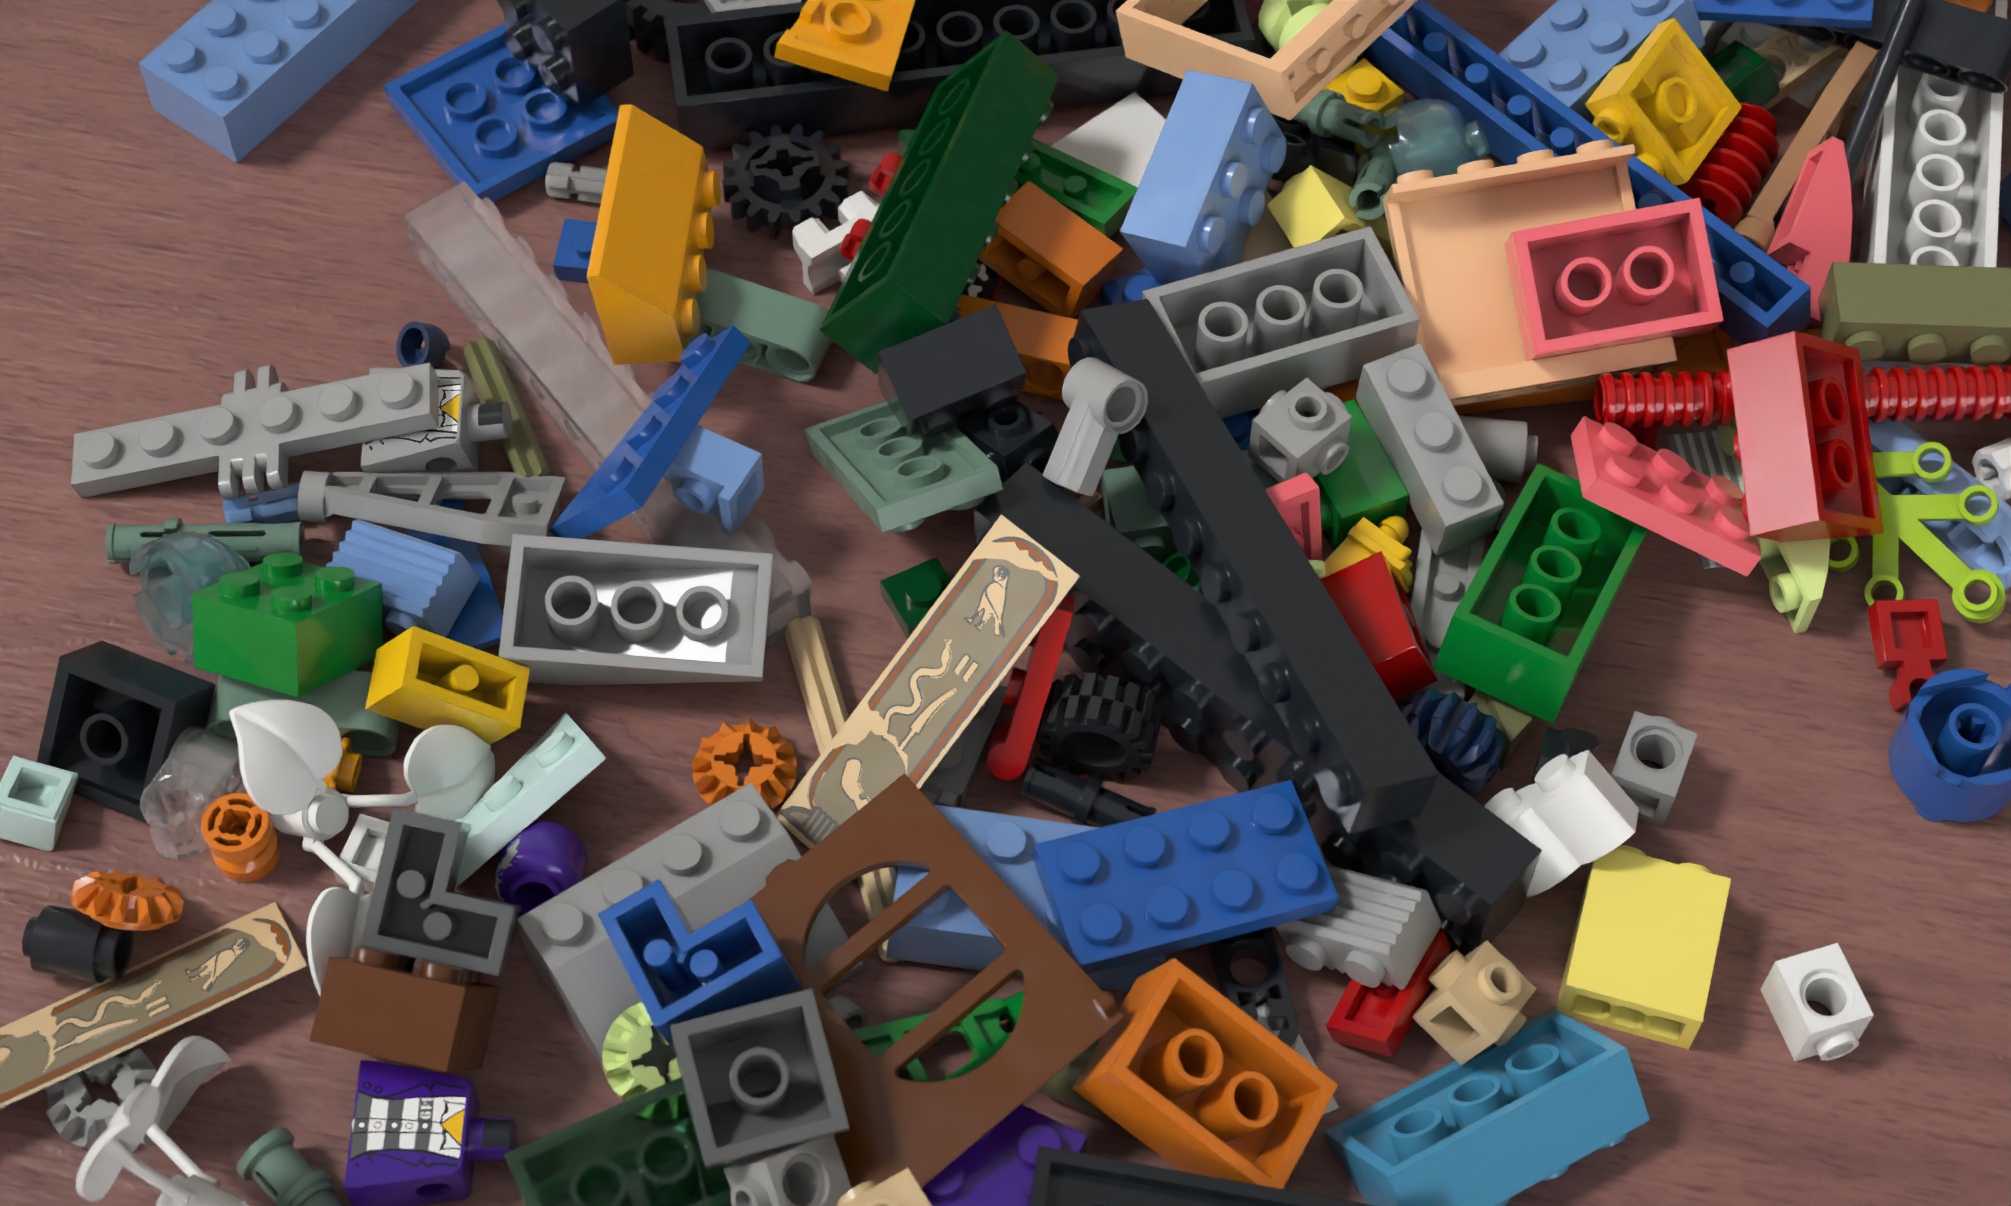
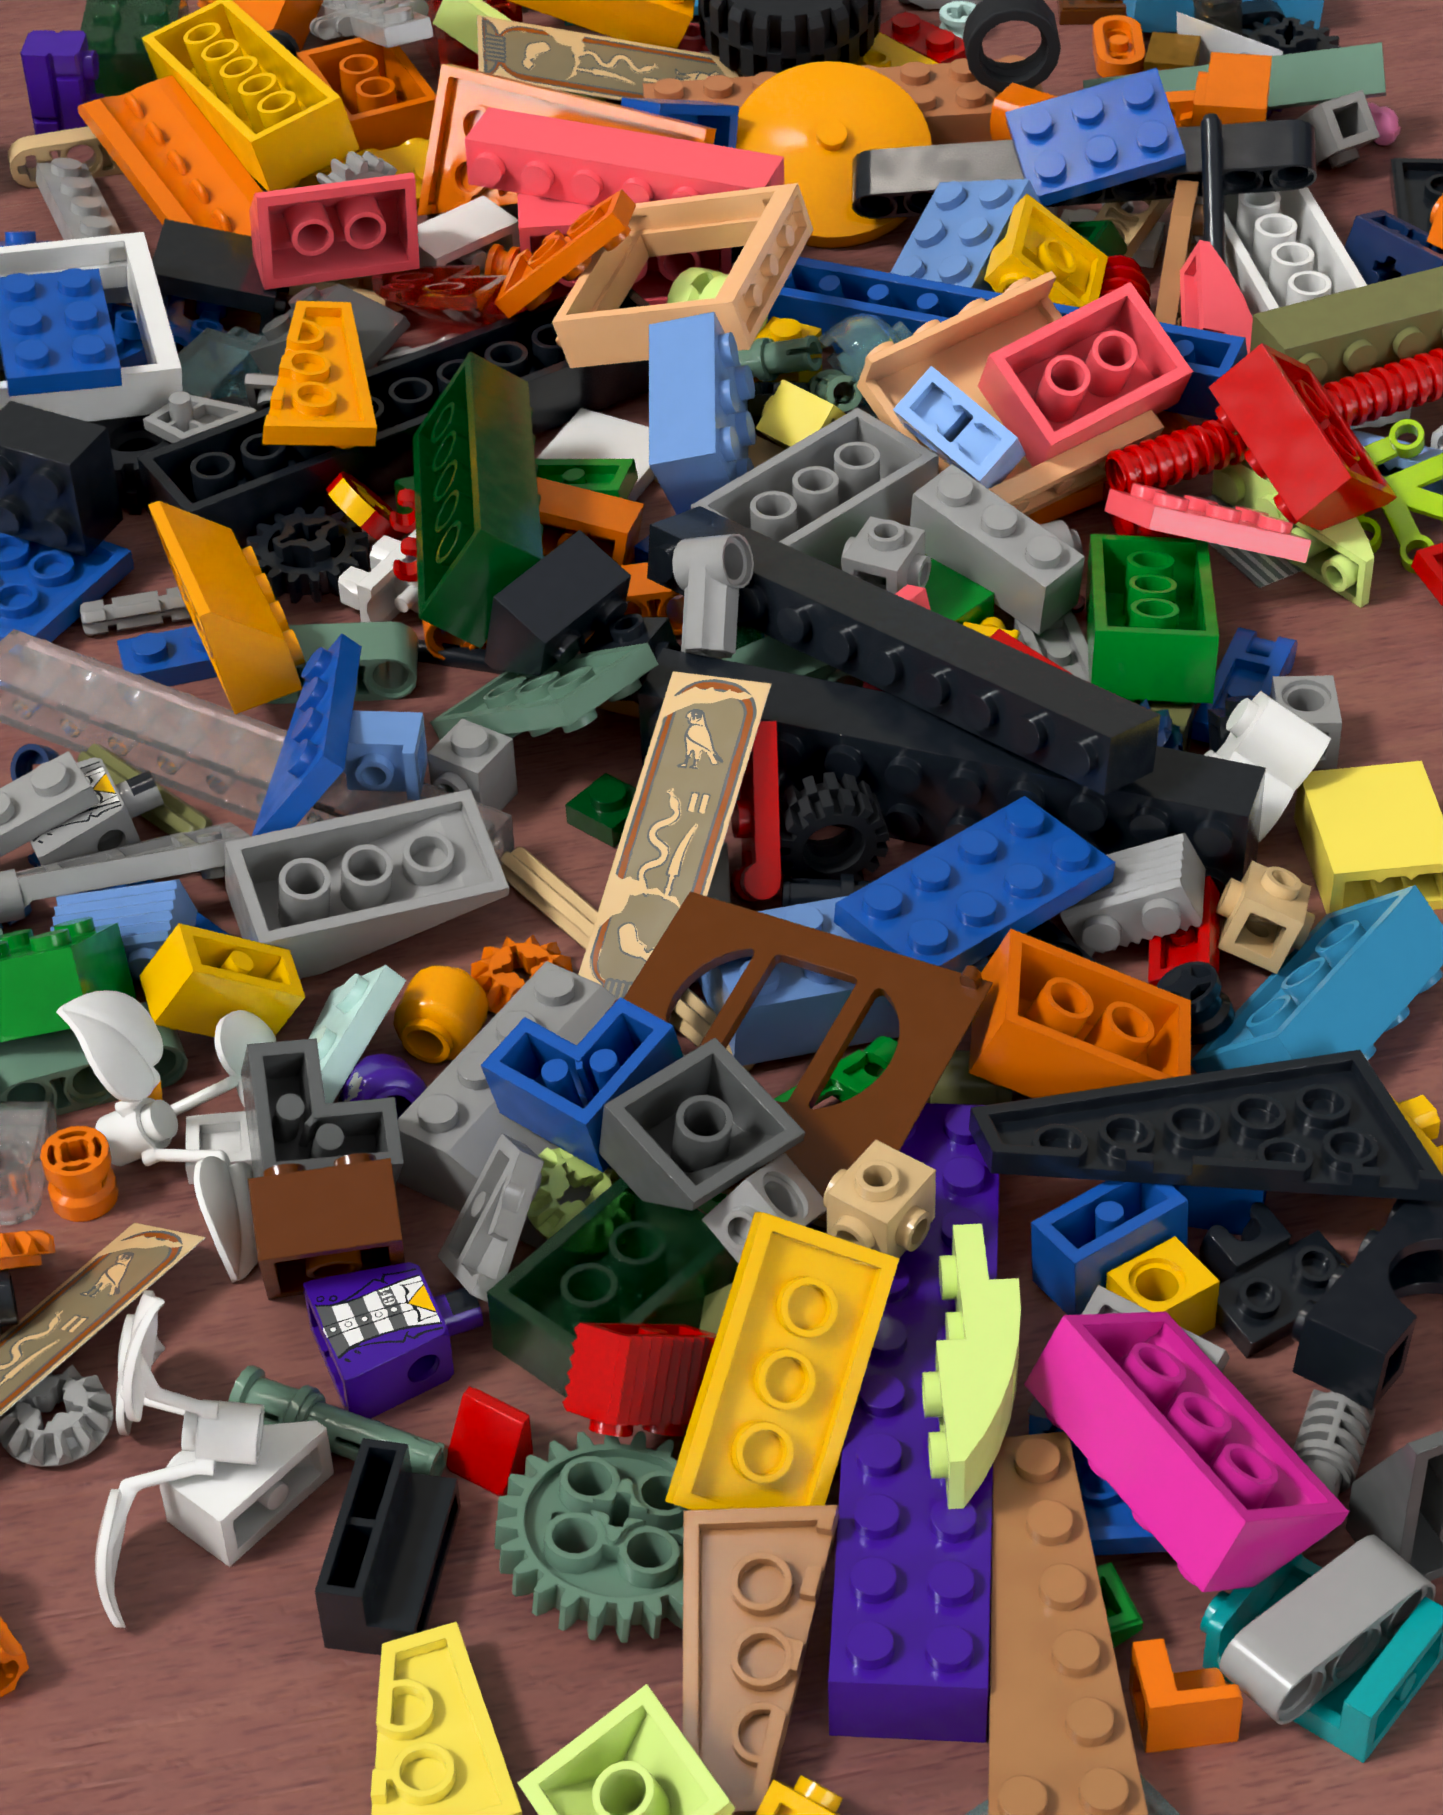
camera: 20 degrees left, 15 degrees down
none -> piece [326,471,408,541]
none -> light orange head [393,965,489,1063]
none -> light grey brick [427,719,518,827]
none -> light grey wing [438,1133,544,1306]
none -> light blue brick [893,366,1026,489]
none -> black wheel [1156,961,1235,1045]
none -> blue plate [1191,627,1297,743]

